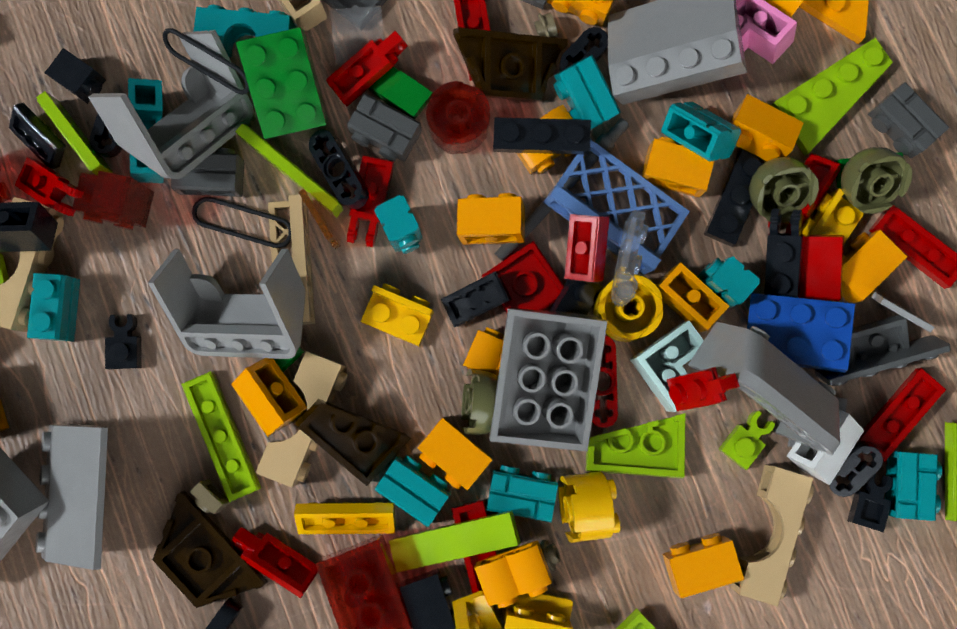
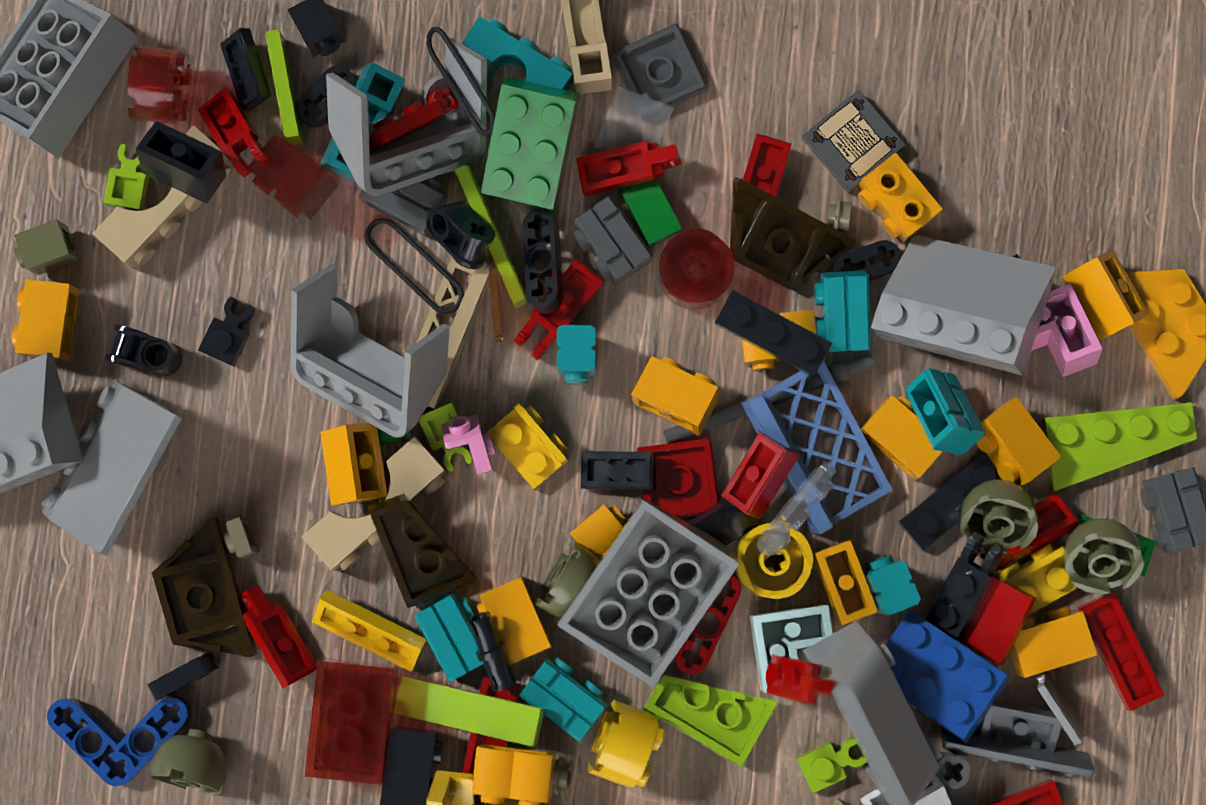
camera: 30 degrees right, 0 degrees up
teal brick [27,273,80,342] -> none
lime tile [181,371,261,502] -> none
none -> black piece [104,324,183,376]
none -> red hinge [369,87,461,152]
none -> lime plate [419,402,472,472]
none -> black piece [425,201,496,270]
none -> bright pink bracket [441,415,495,474]
none -> black pin [467,611,515,691]
none -> light grey bush [936,752,970,789]

